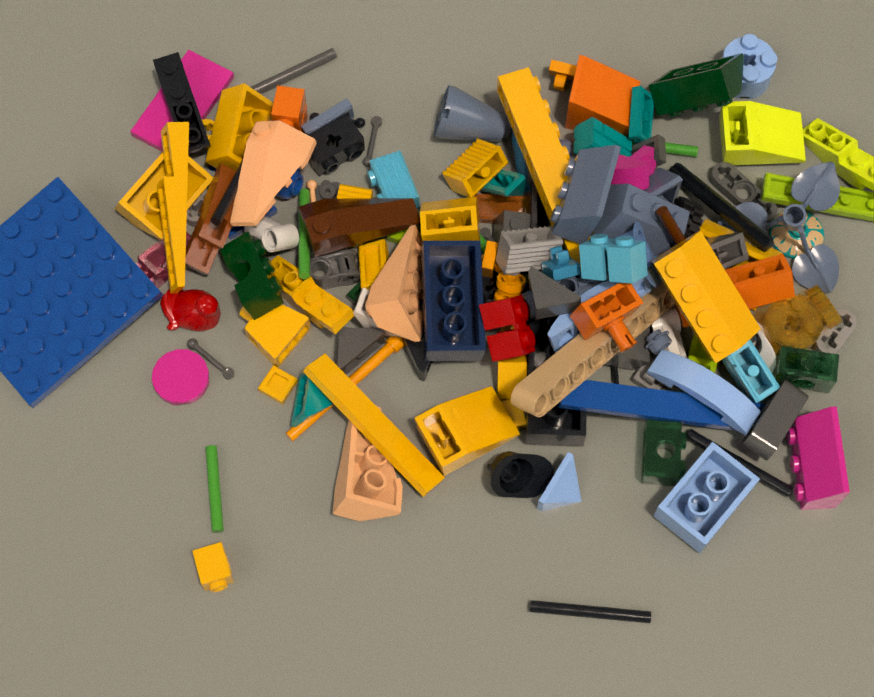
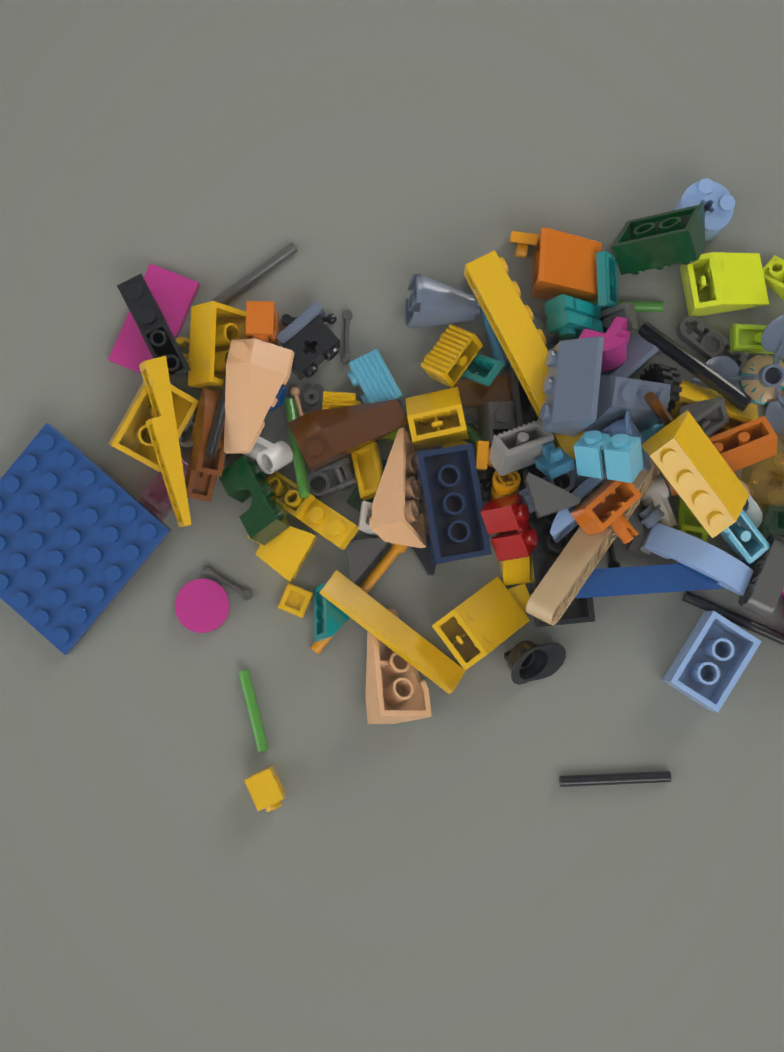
camera: 10 degrees left, 15 degrees up
red hair [160,289,221,332] -> none
light blue slope [537,452,582,511] -> none
clear green brick [641,420,687,487] -> none

